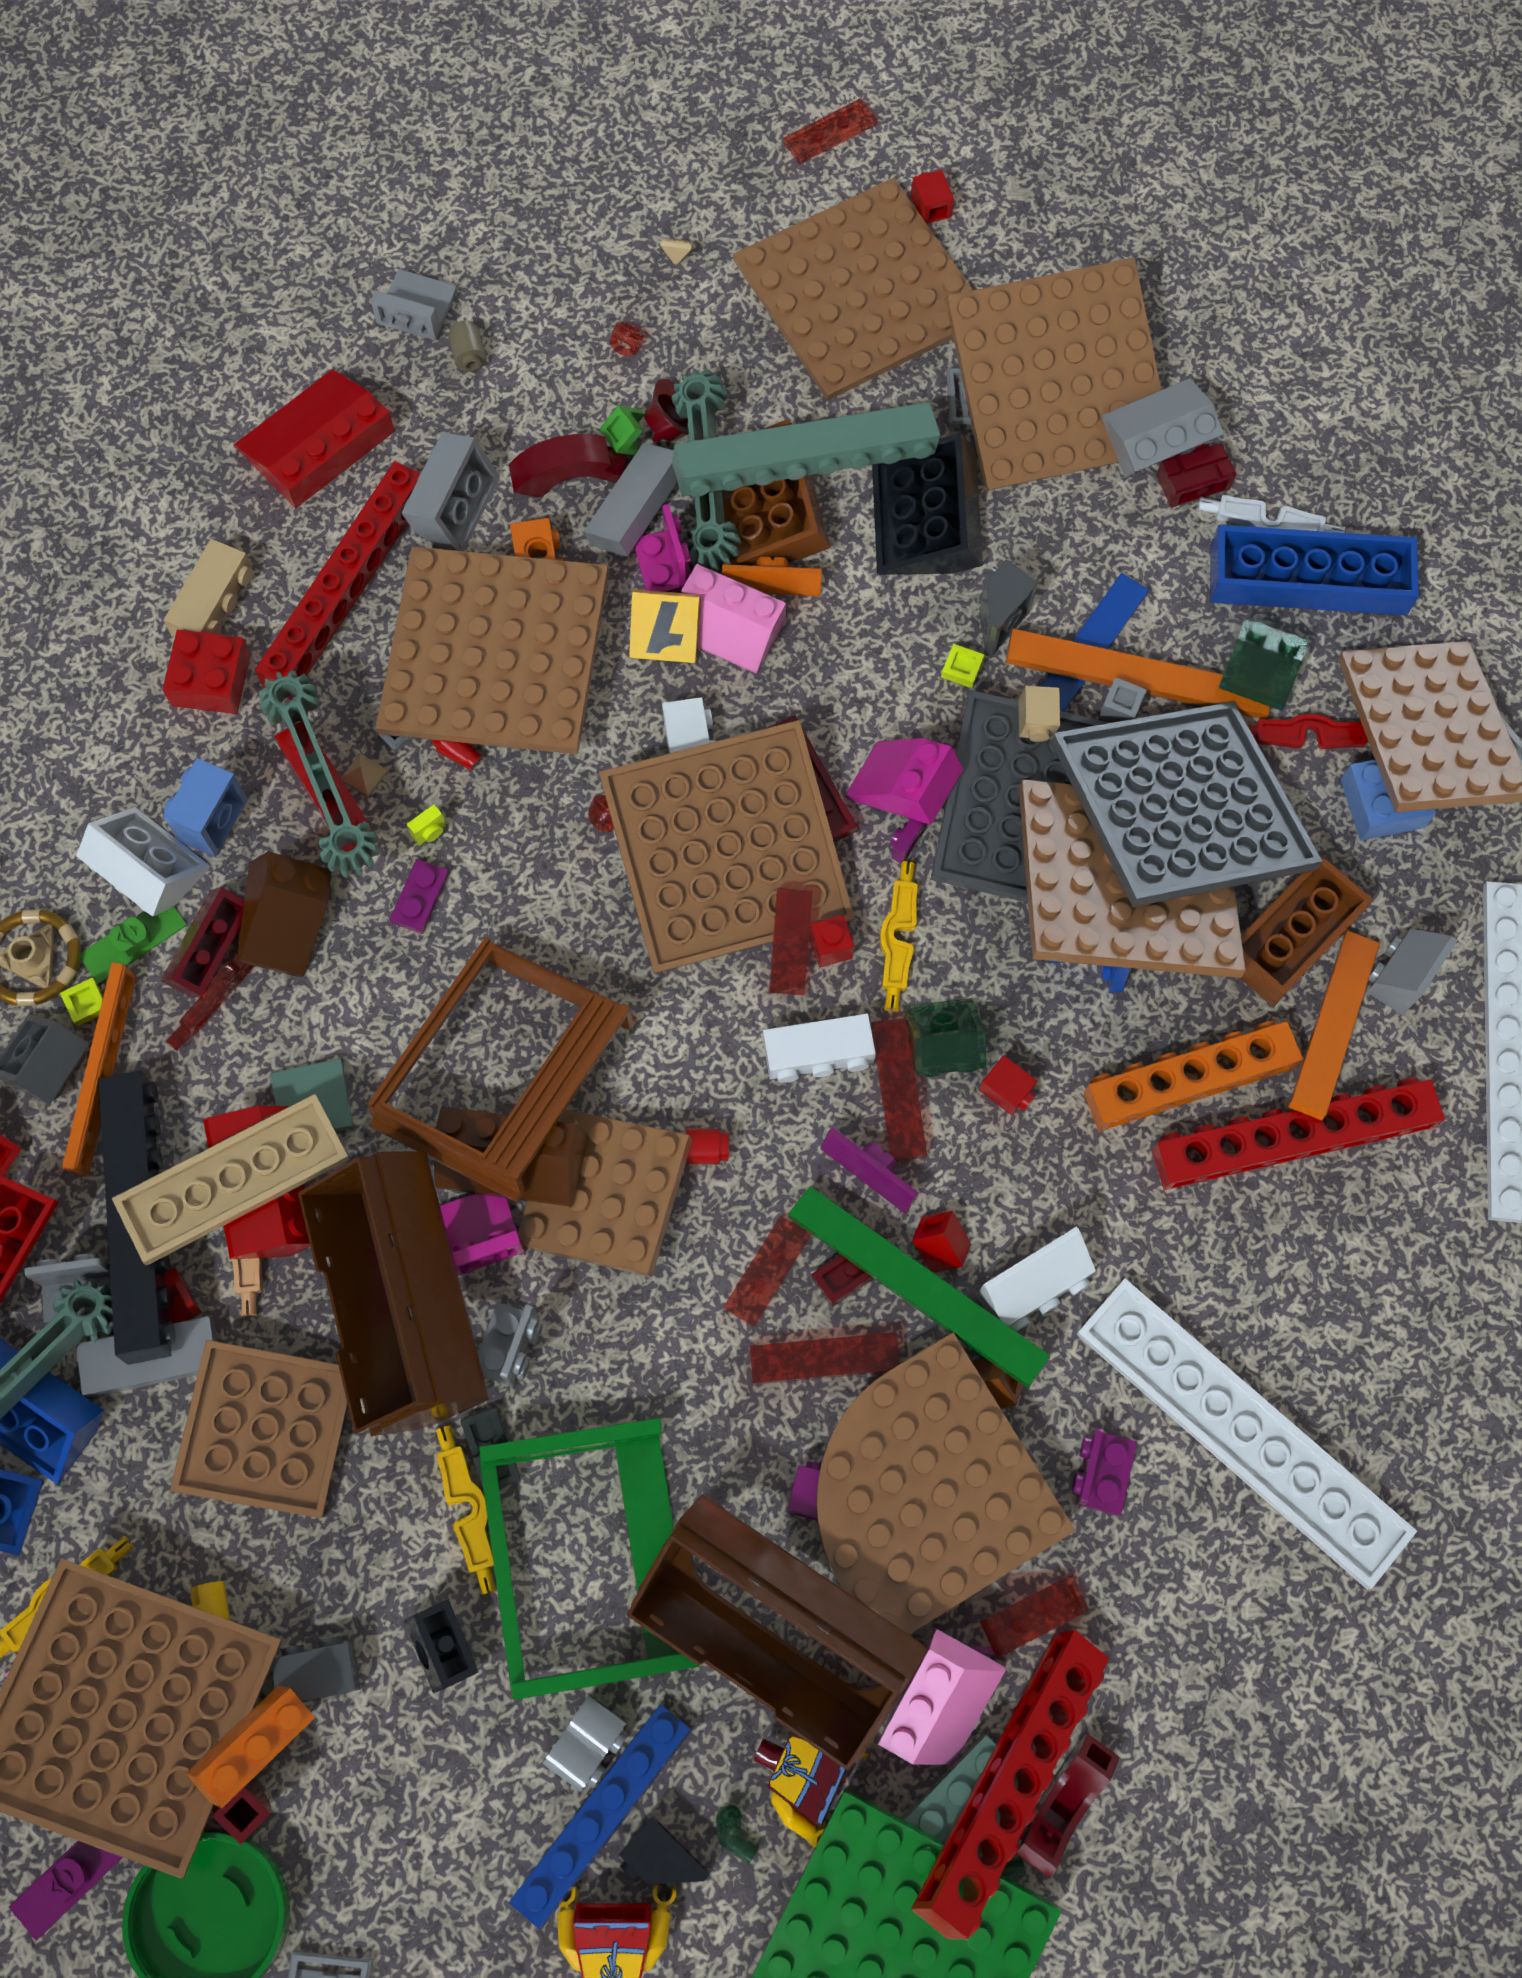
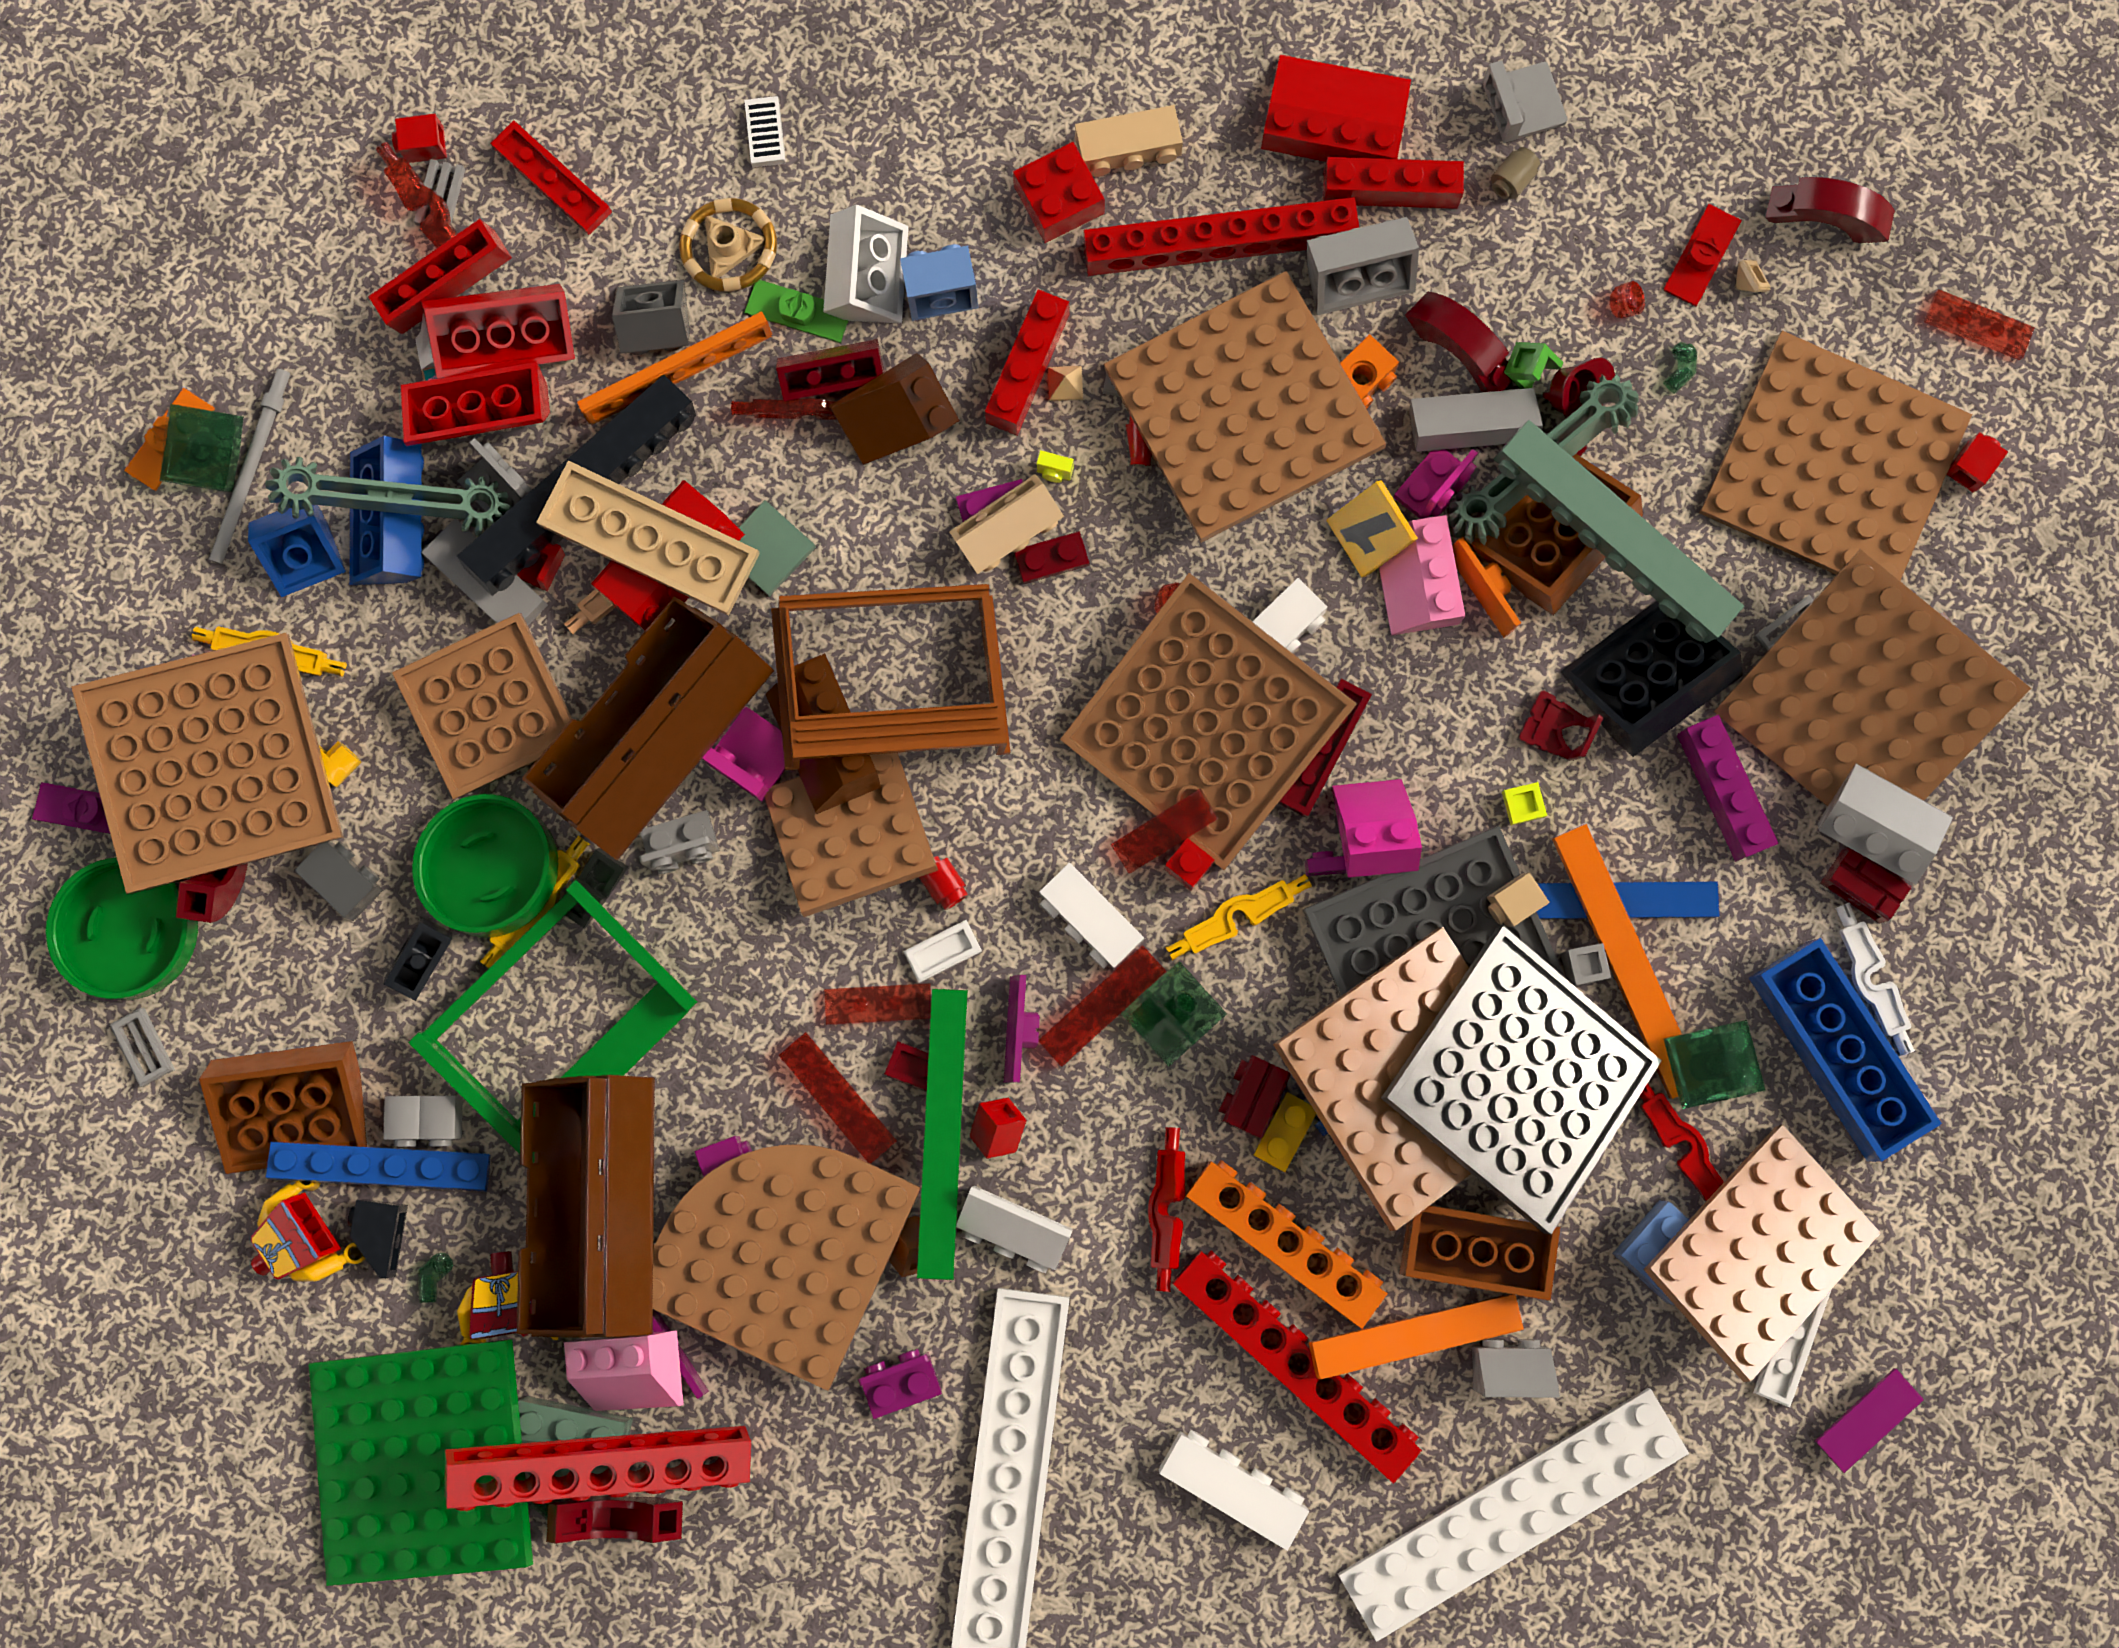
camera: 60 degrees right, 10 degrees up
neon yellow plate [60,977,103,1027] -> none
orange brick [186,1685,315,1808] -> none
sand green arm [259,669,380,878] -> none
dark grey slope [979,560,1038,659] -> none
red brick [979,1055,1037,1116] -> none
clear red tile [979,1575,1090,1658] -> none
none -> dark orange slope [199,1041,367,1174]
none -> green piece [412,794,559,938]
none -> white tile [903,920,982,983]
none -> tan brick [949,474,1064,574]
none -> dark red plate [1014,531,1090,584]
none -> red piece [1148,1127,1185,1292]
none -> white brick [1158,1430,1309,1551]
none -> dark red brick [1218,1055,1291,1139]
none -> yellow plate [1253,1092,1316,1173]
none -> red brick [1323,157,1464,209]
none -> dark red piece [1518,690,1603,761]
none -> red piece [1663,204,1742,307]
none -> clear green arm [1663,342,1698,394]
none -> magenta brick [1677,714,1779,862]
none -> dark red arch [1765,177,1895,243]

